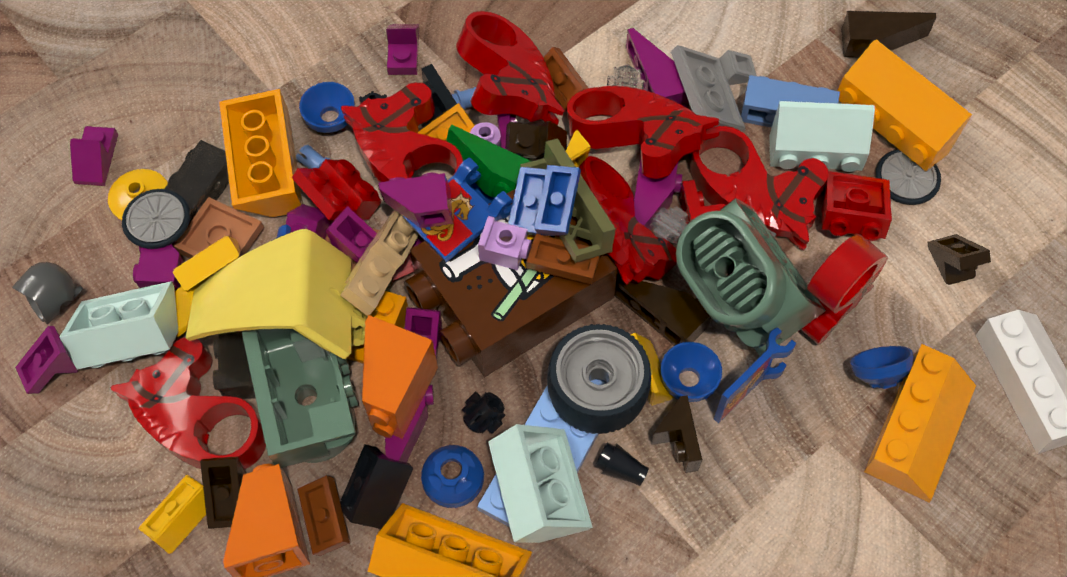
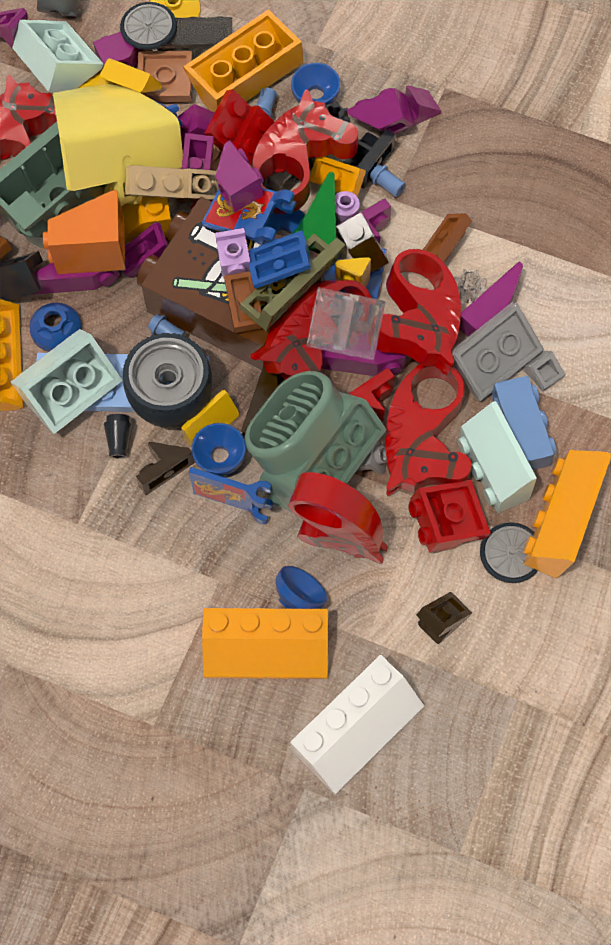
camera: 65 degrees right, 5 degrees up
red animal [456,11,564,125] -> none
black gear [462,392,505,434] -> none
clear gear [650,206,688,245] -> none
none -> medium blue pin [148,314,186,336]
none -> clear slope [306,288,386,360]
none -> magenta slope [347,88,414,134]

